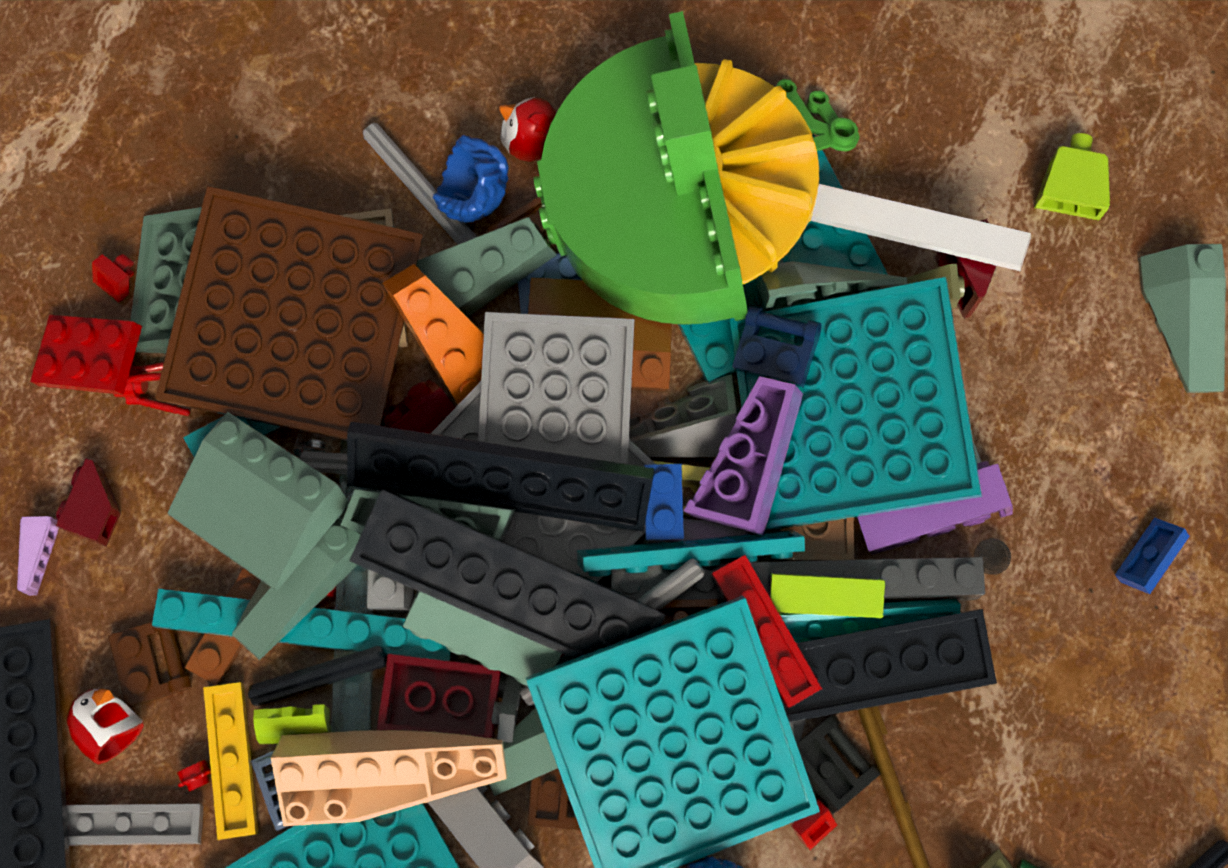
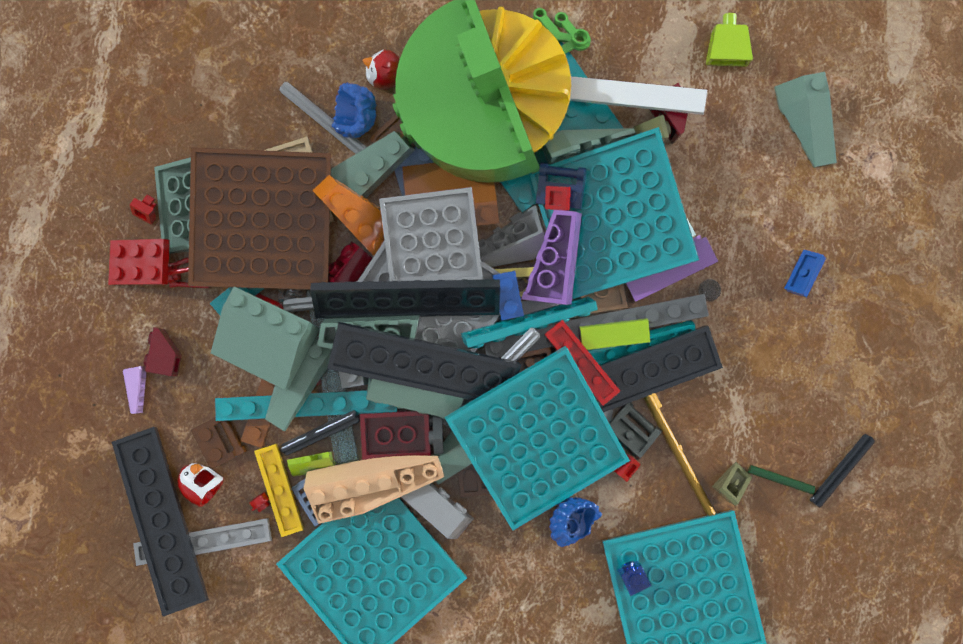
camera: 10 degrees left, 10 degrees up
none -> red plate [545,186,571,211]

